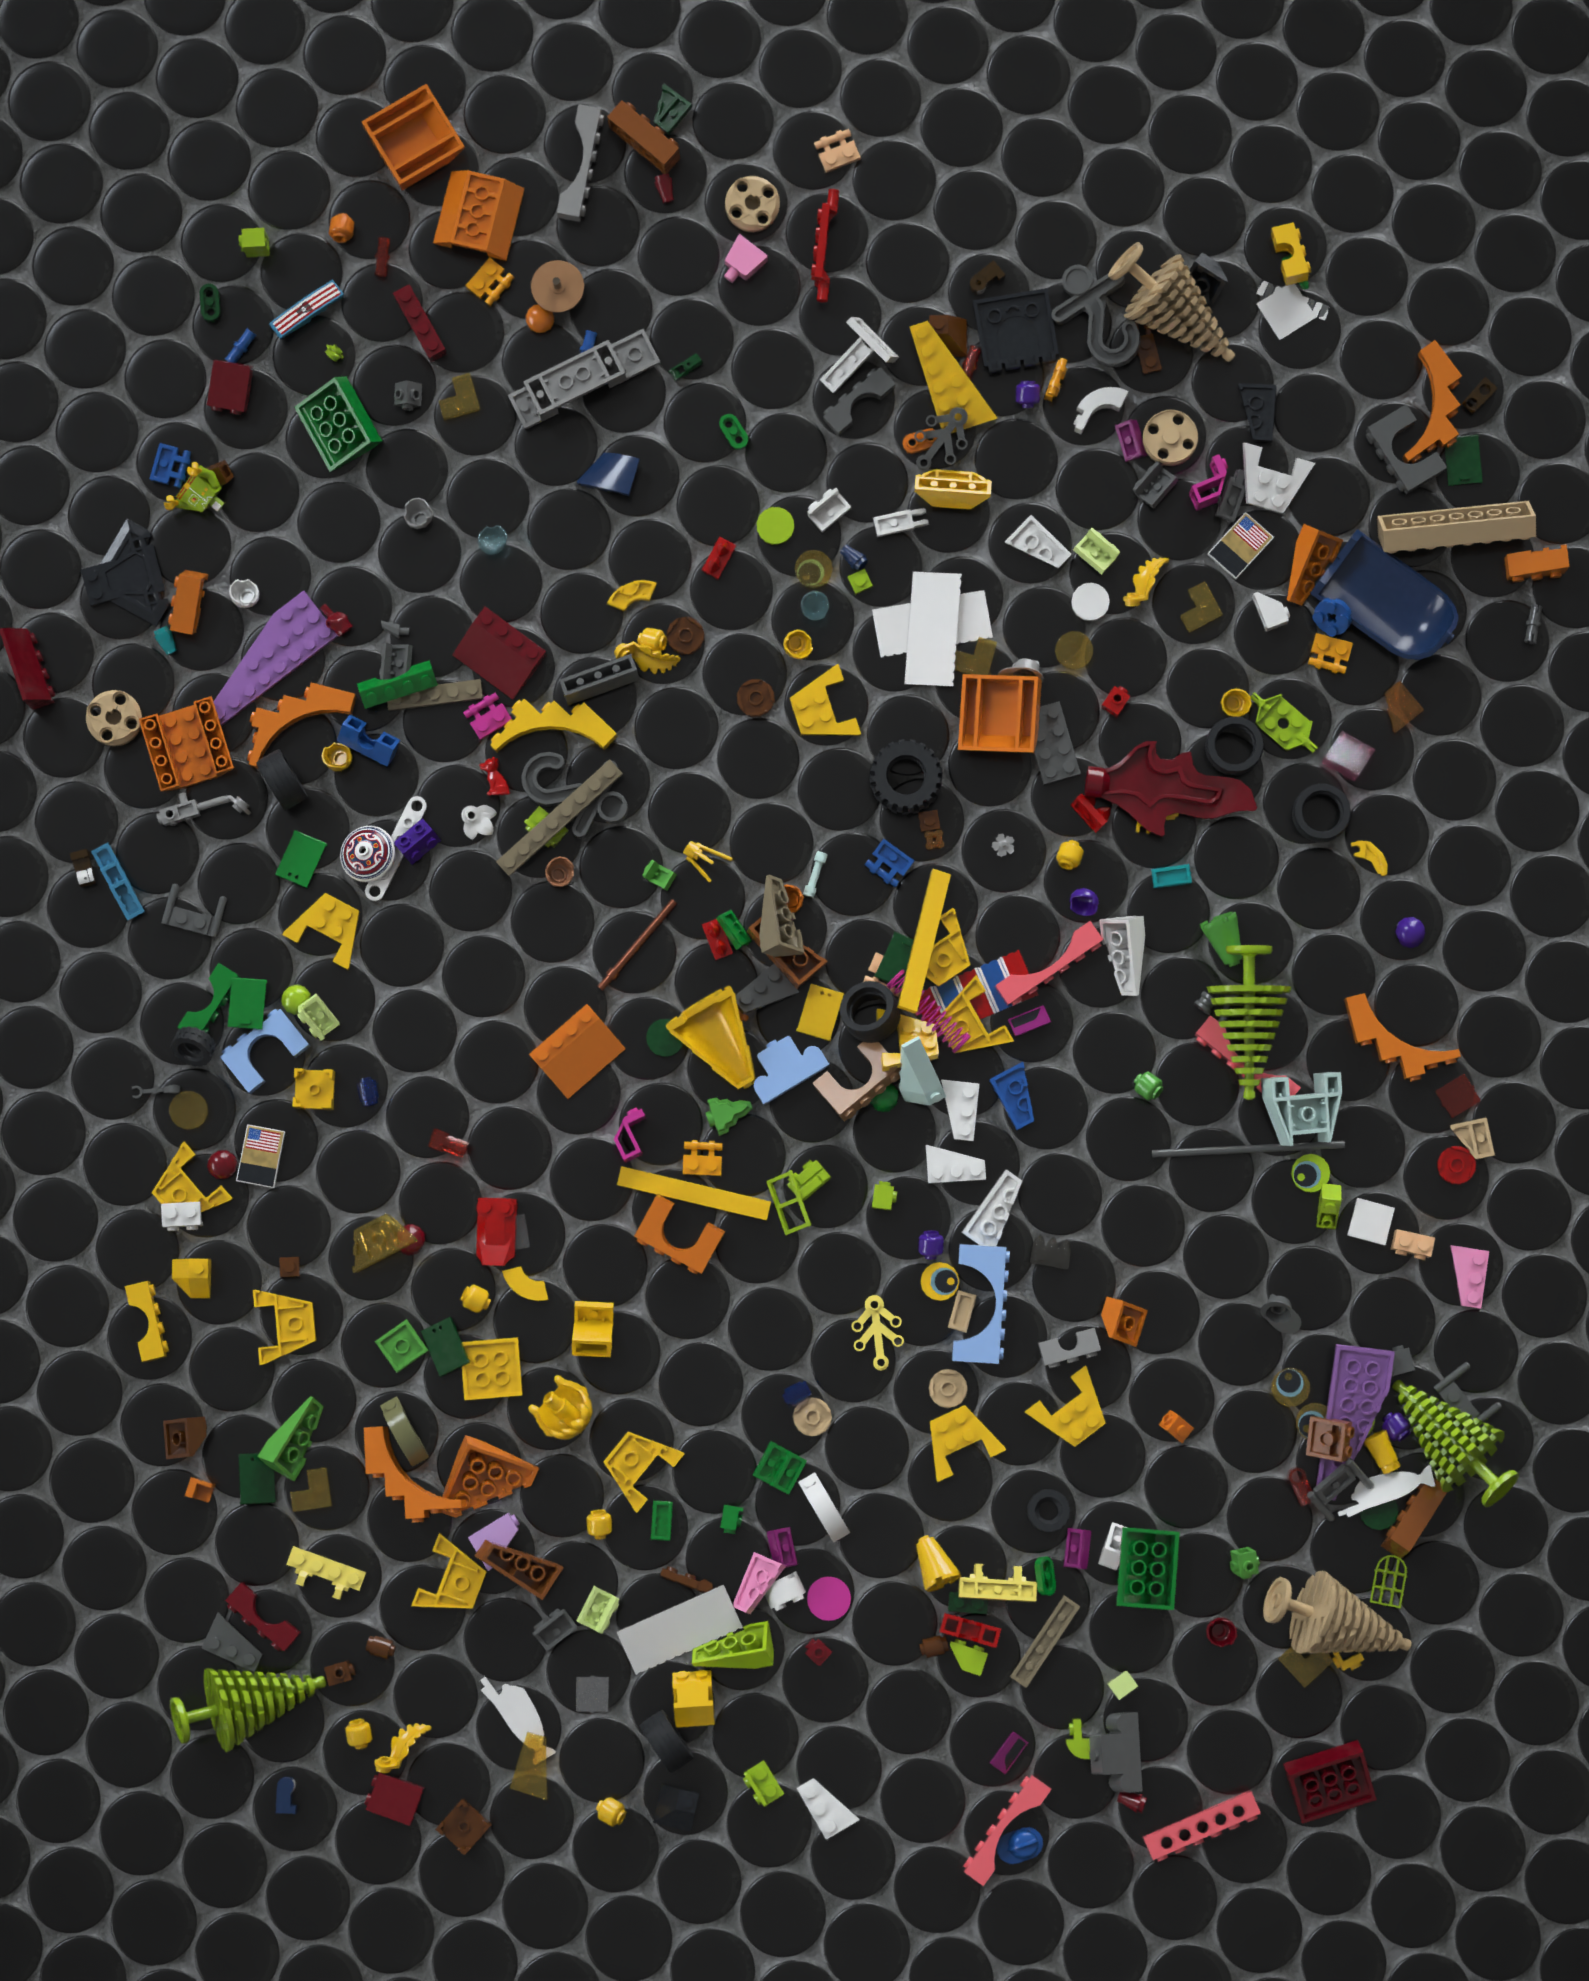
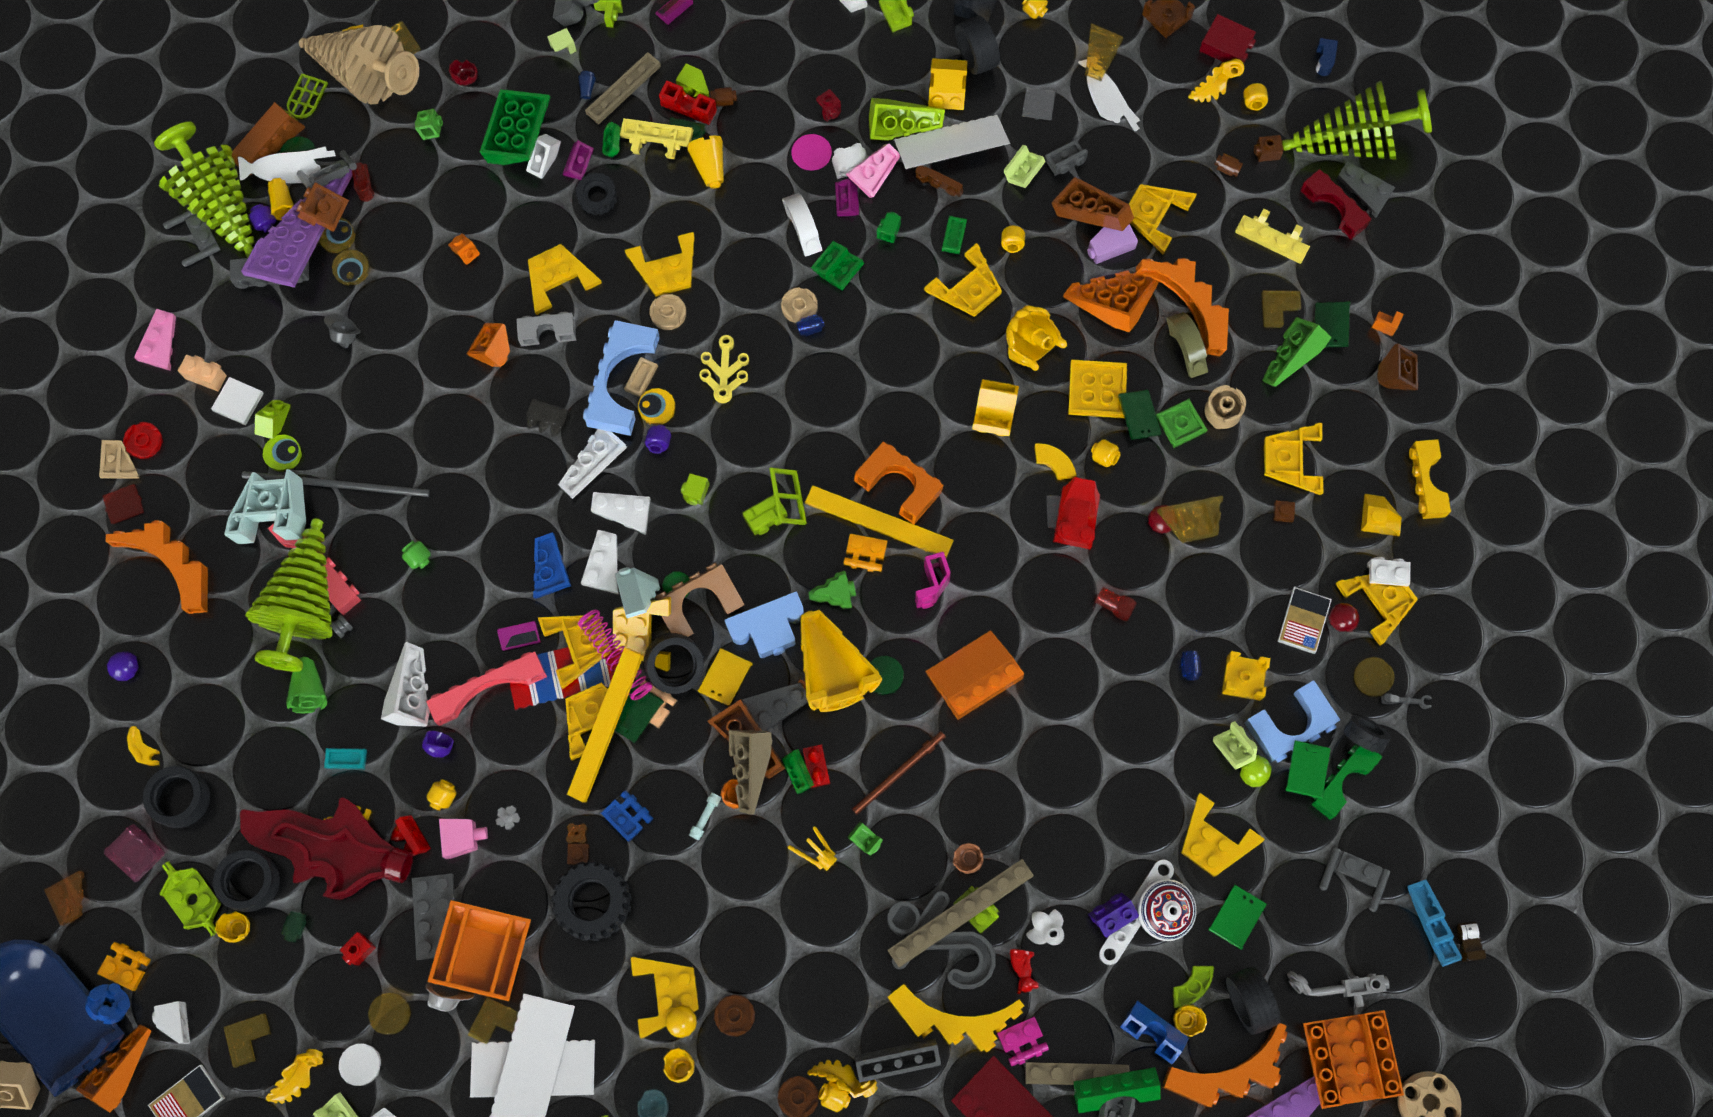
camera: 175 degrees left, 10 degrees down
none -> clear green brick [281,911,307,942]
none -> bright pink torso [439,819,488,859]
none -> dark blue cone [578,71,596,99]
none -> yellow hair [666,1006,697,1038]
none -> lime tile [1173,966,1214,1008]
none -> tan brick [1204,385,1246,429]

